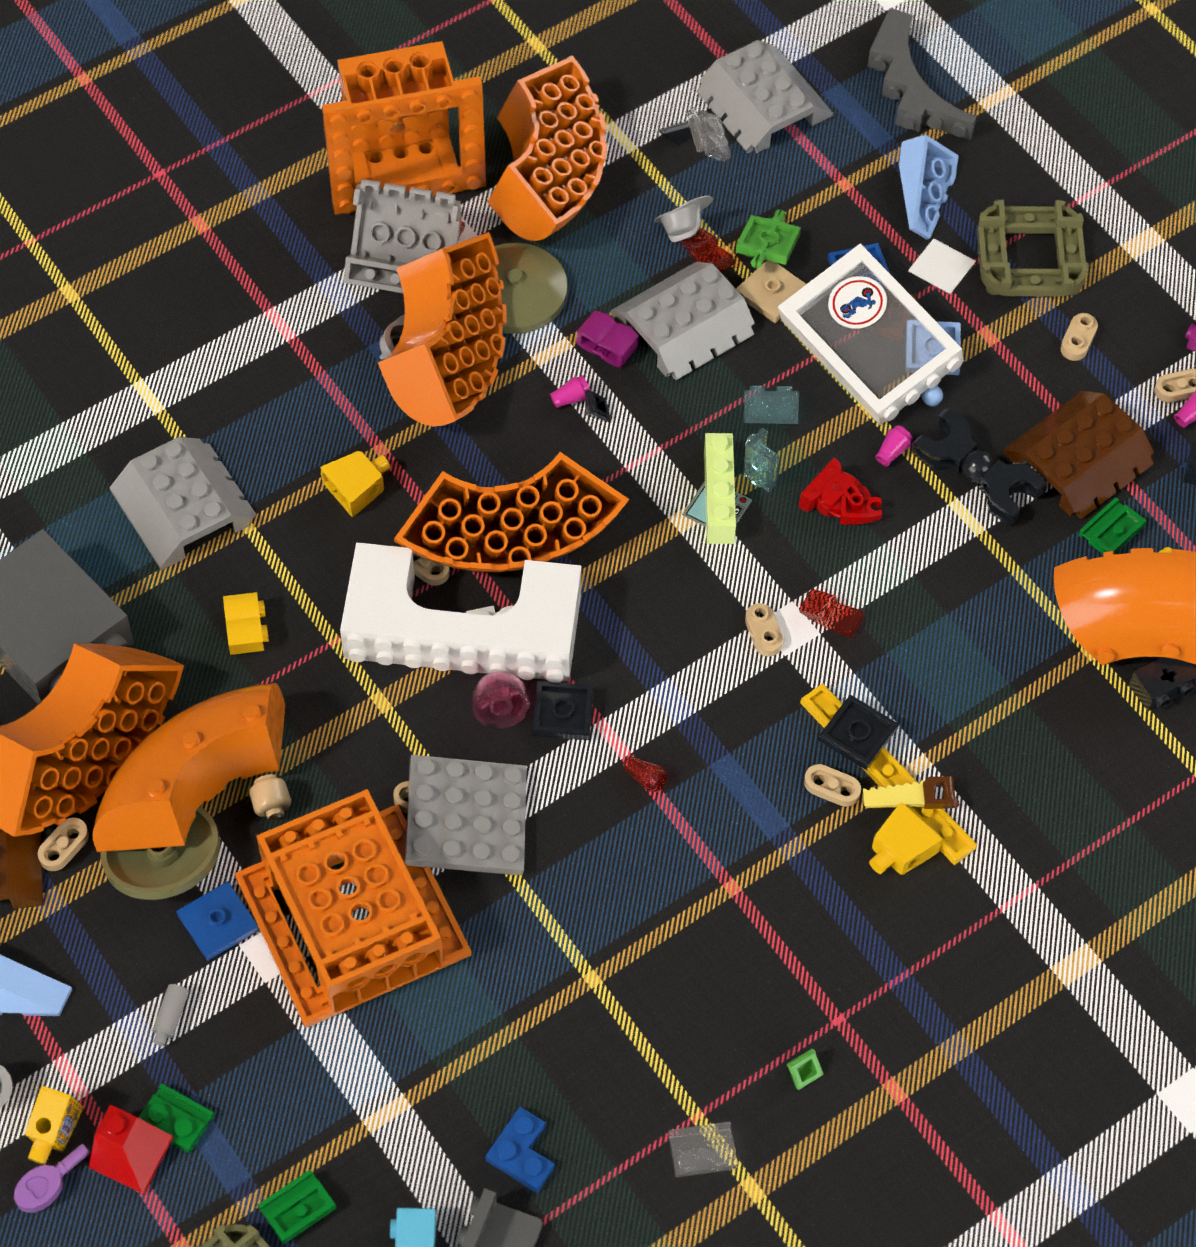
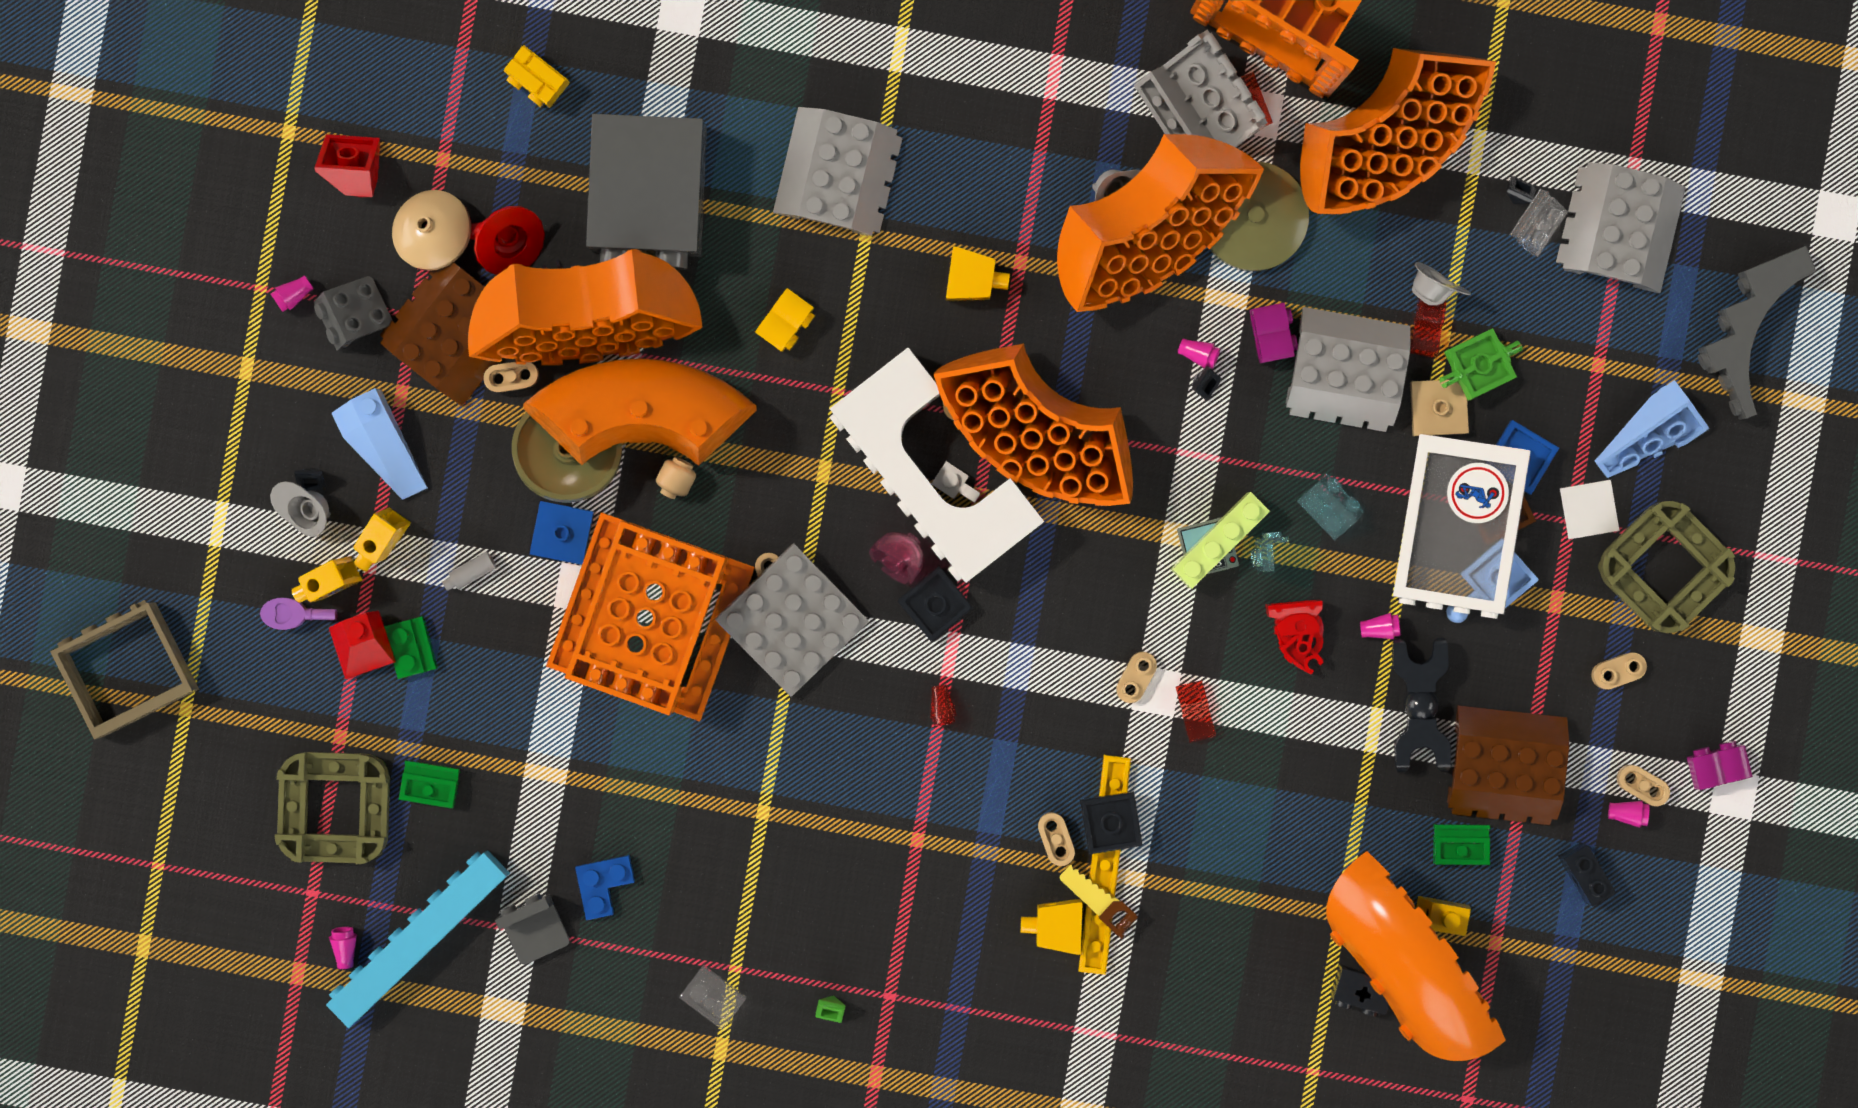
camera: 45 degrees right, 30 degrees up
none -> yellow torso [353,507,411,572]

